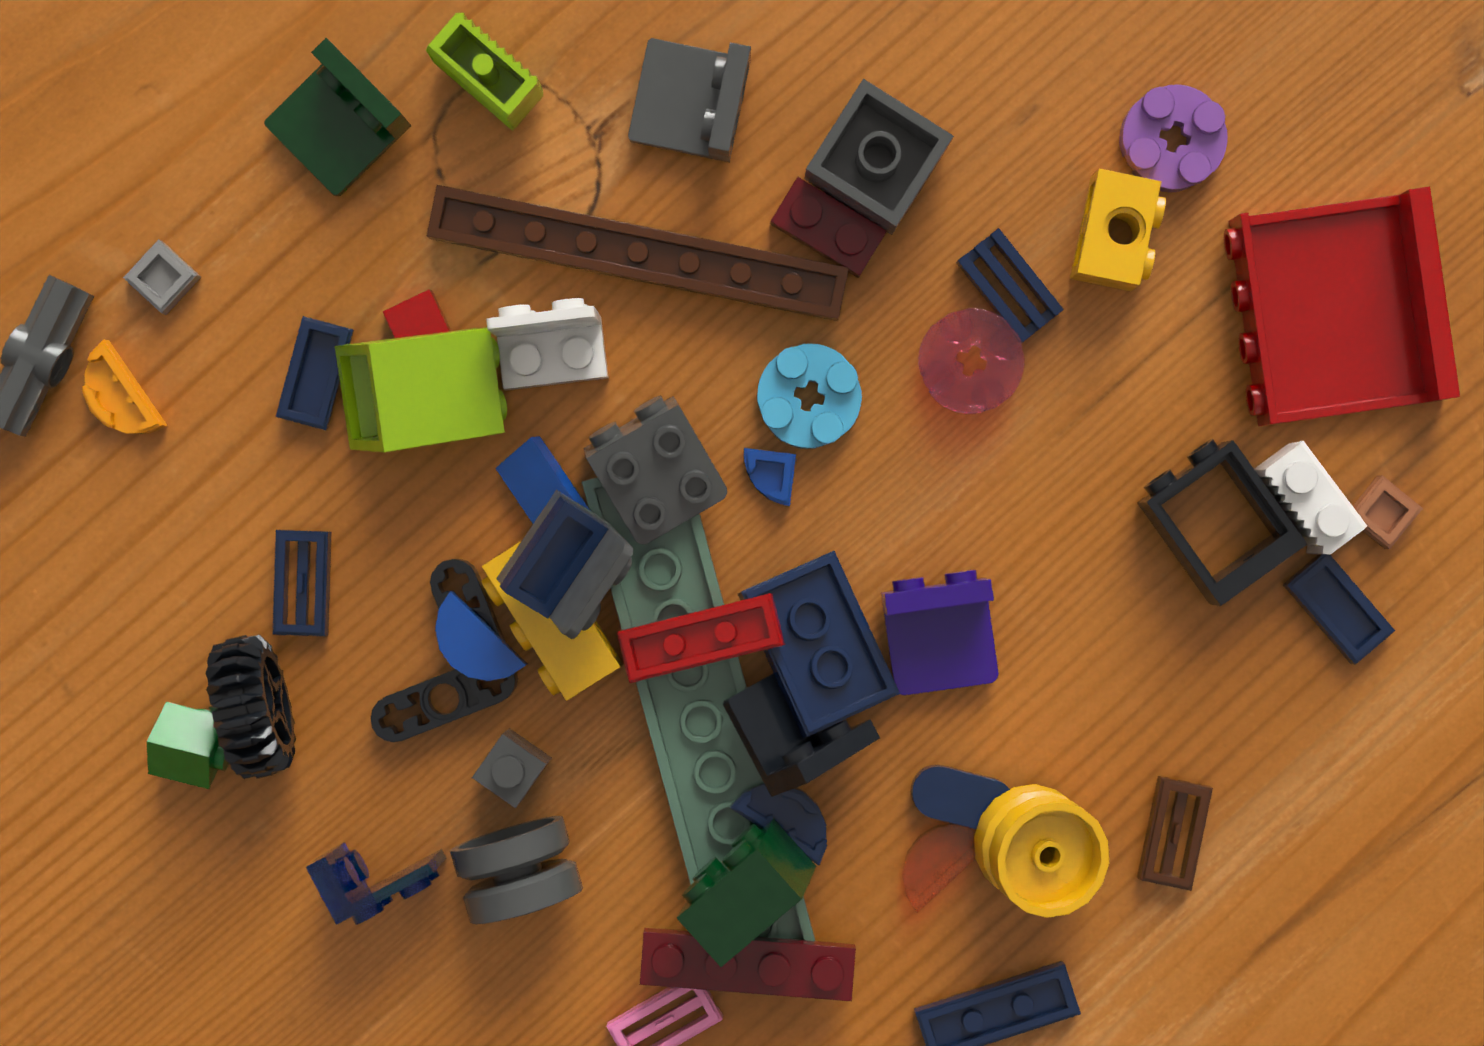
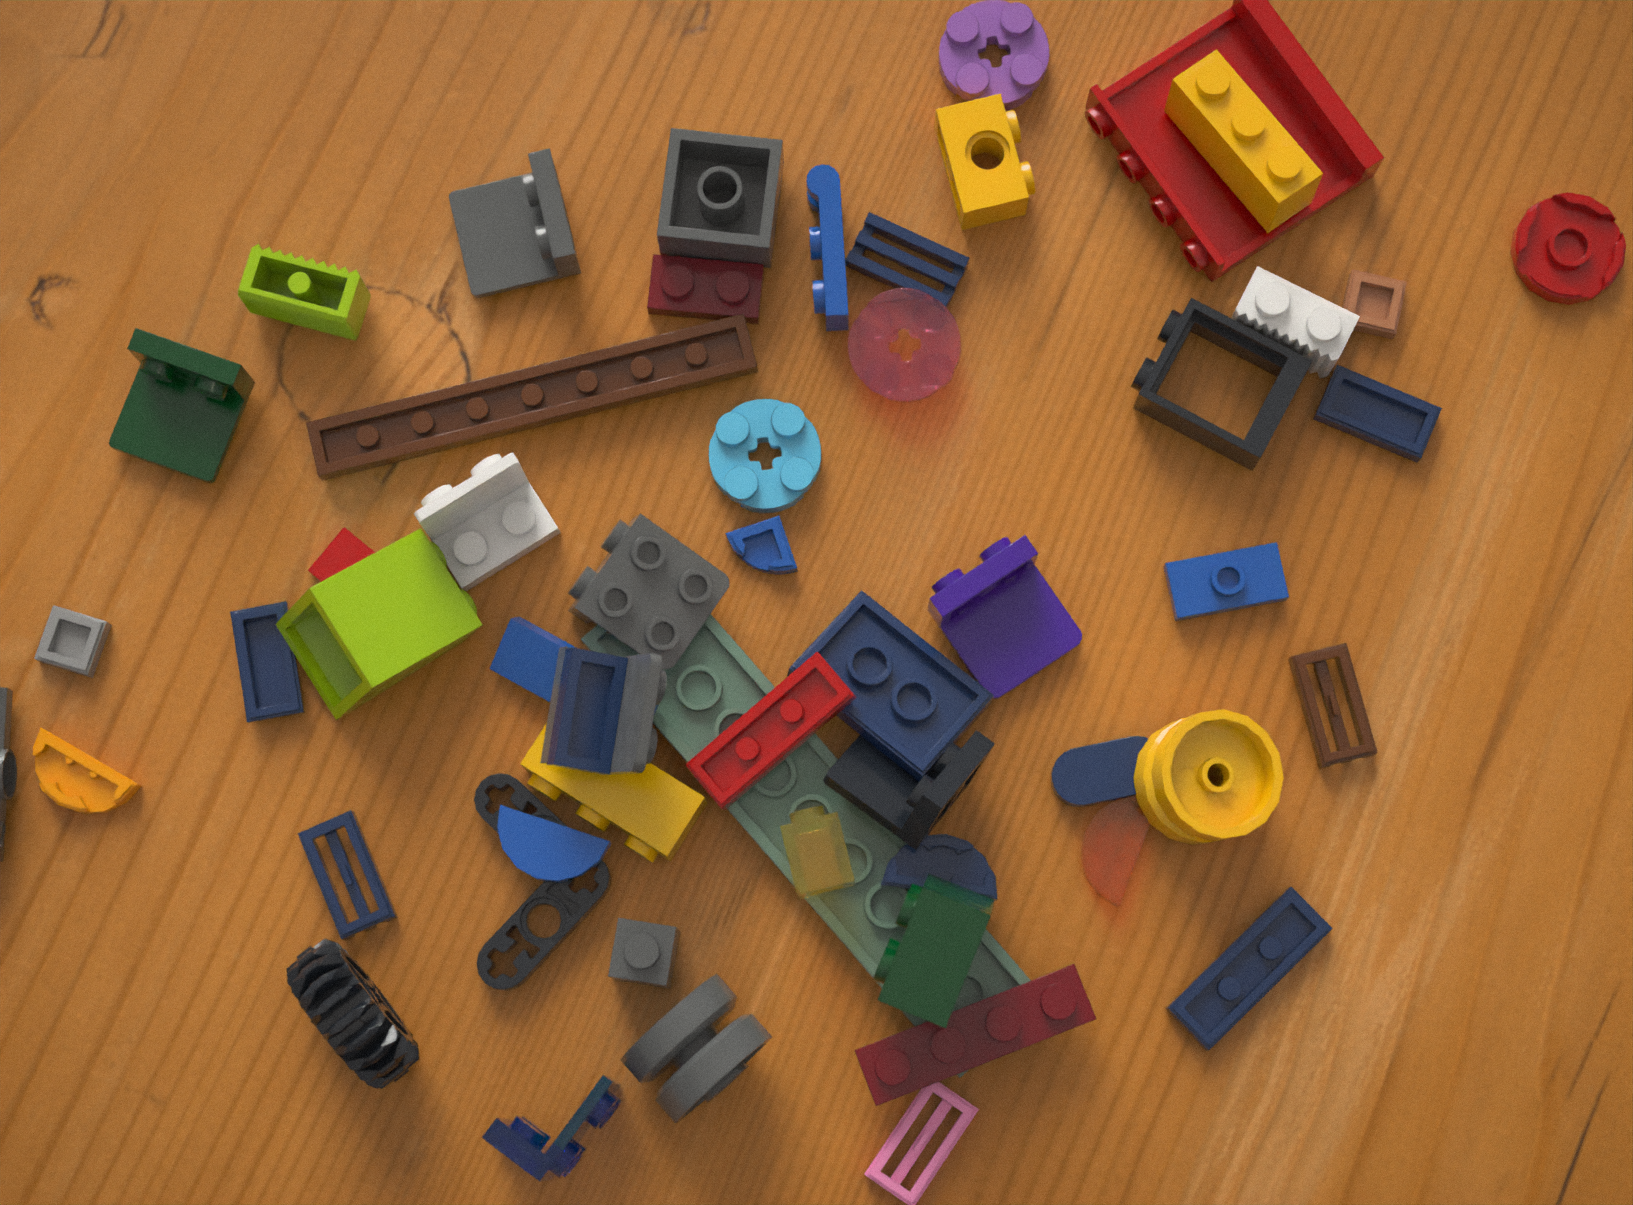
camera: 25 degrees left, 10 degrees down
green brick [146,702,229,789] -> none
none -> clear yellow brick [780,806,855,900]
none -> blue plate [806,164,849,331]
none -> yellow brick [1164,50,1323,233]
none -> blue plate [1164,542,1289,621]

